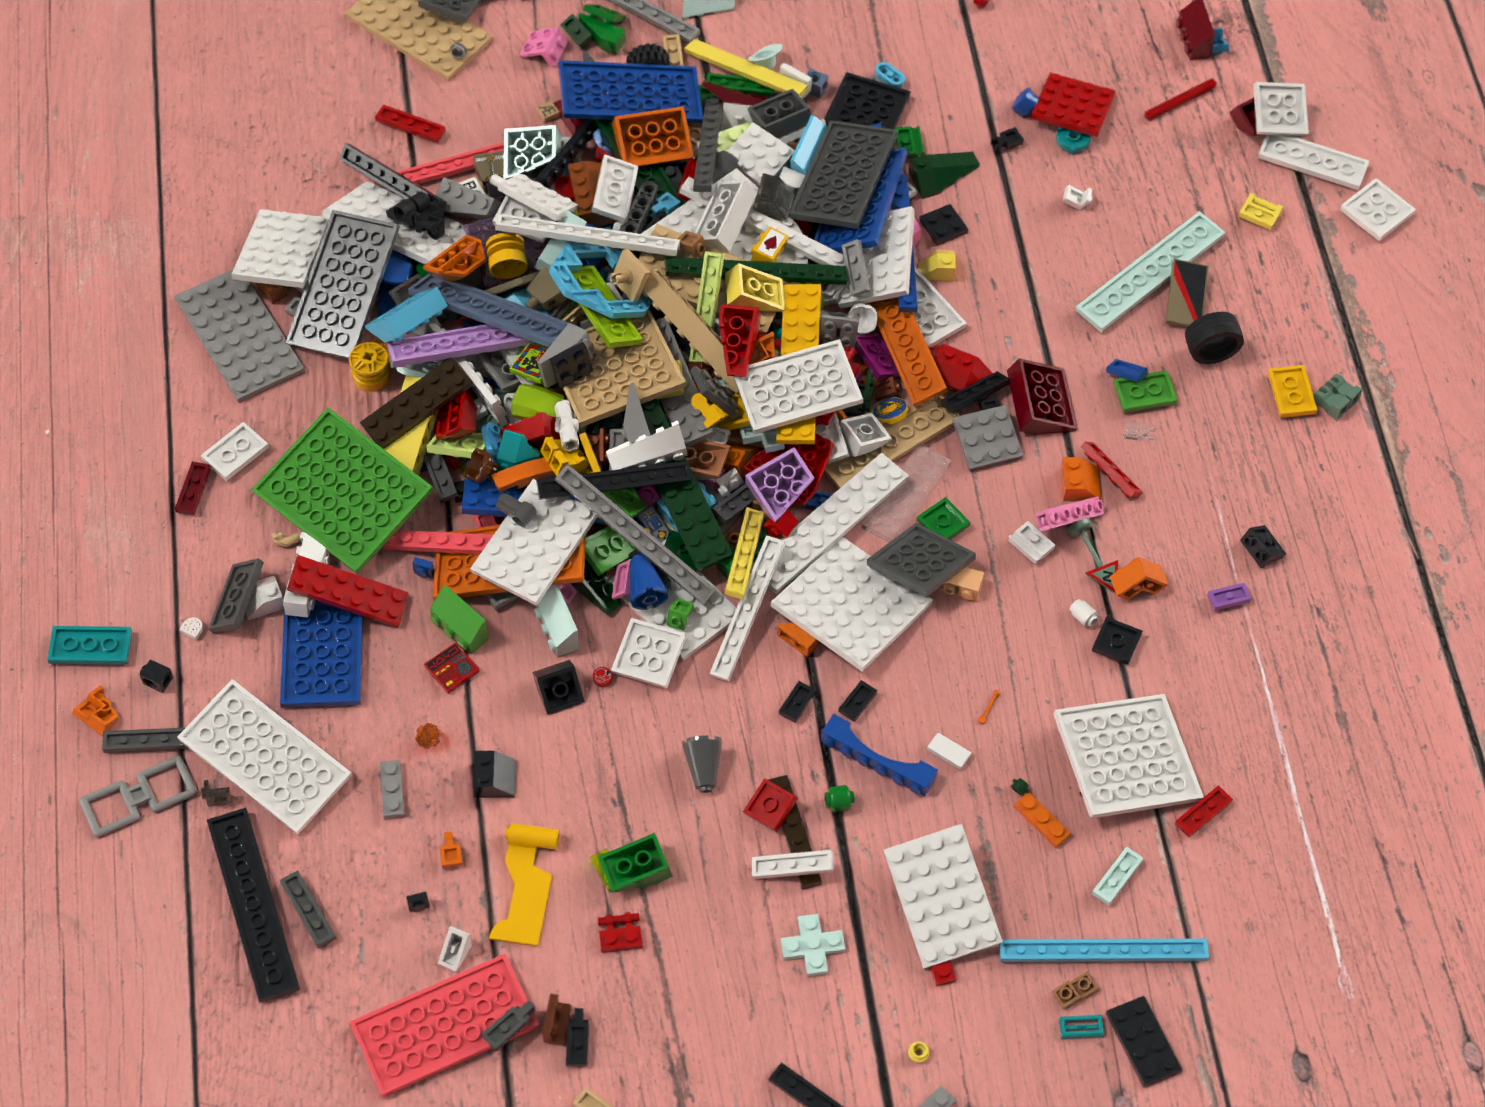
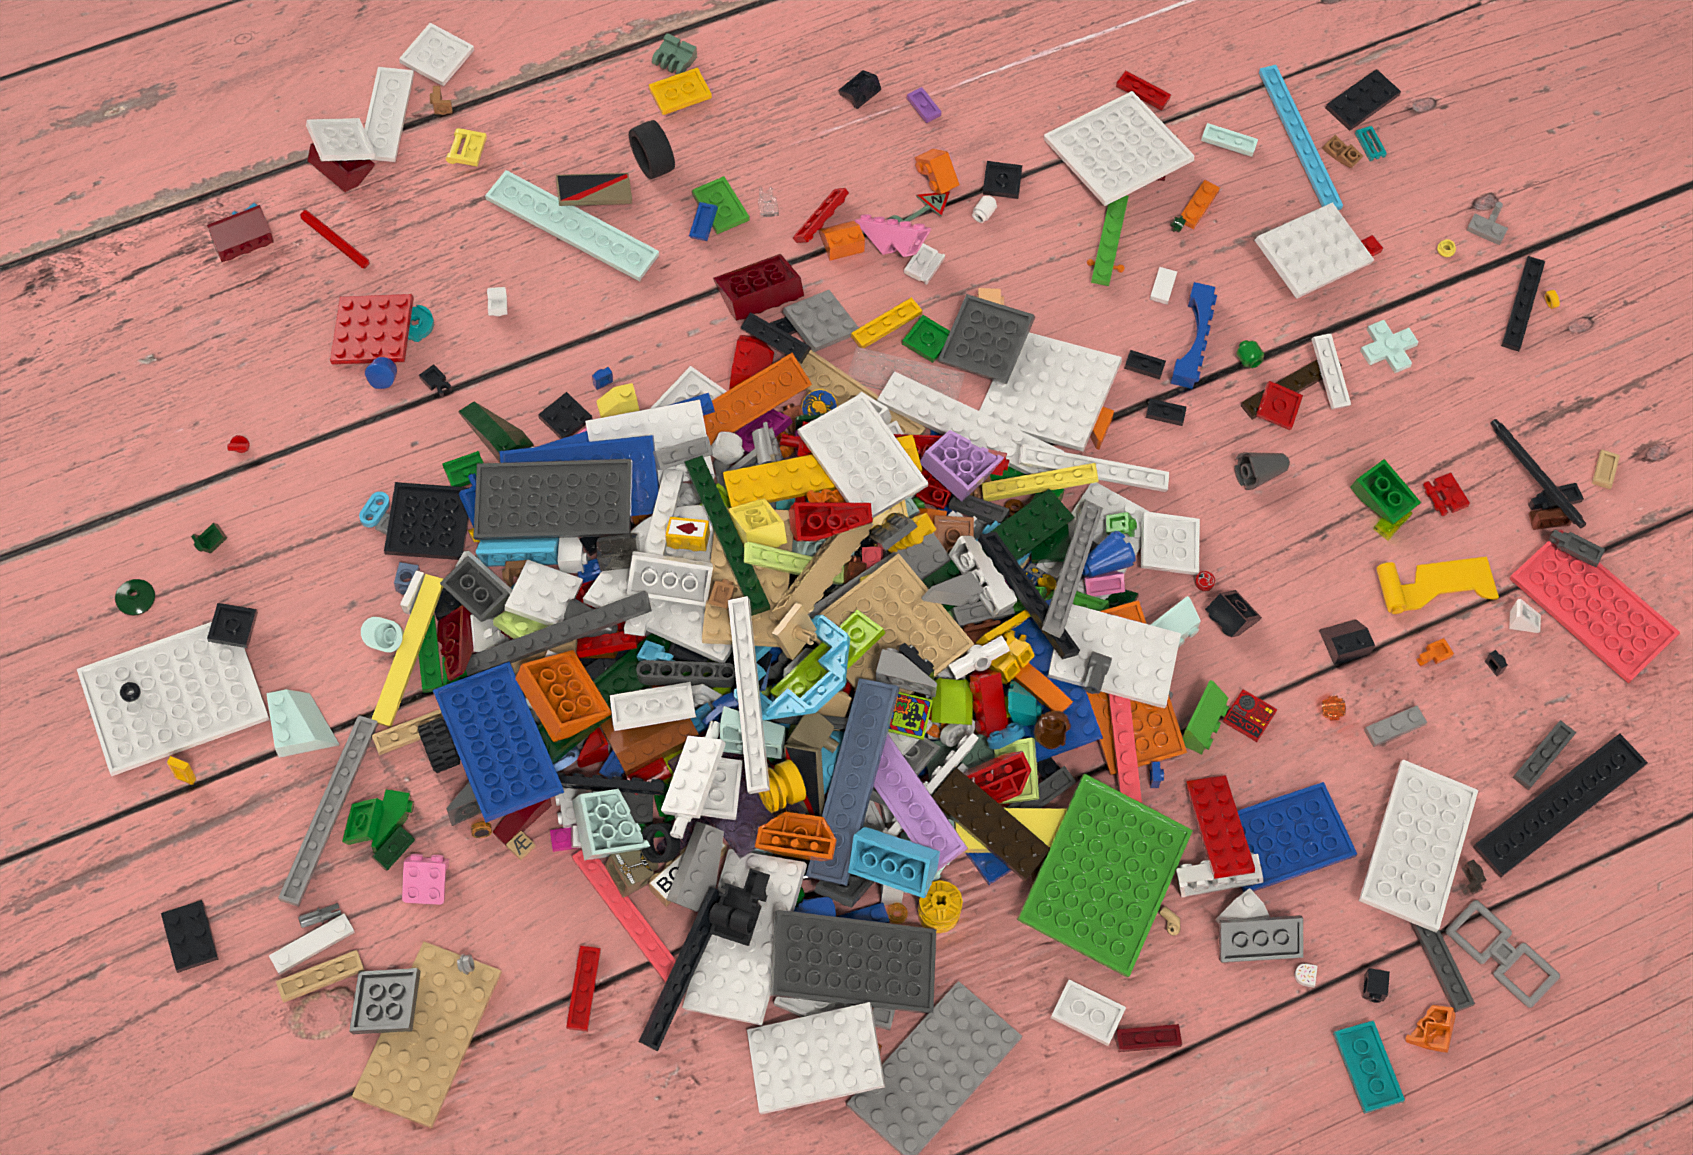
camera: 110 degrees left, 5 degrees up
none -> medium nougat bracket [430,86,453,115]
none -> blue plate [592,367,613,390]
none -> yellow plate [851,297,923,350]
none -> bright green plate [1091,195,1129,286]
none -> black piece [1490,419,1586,529]

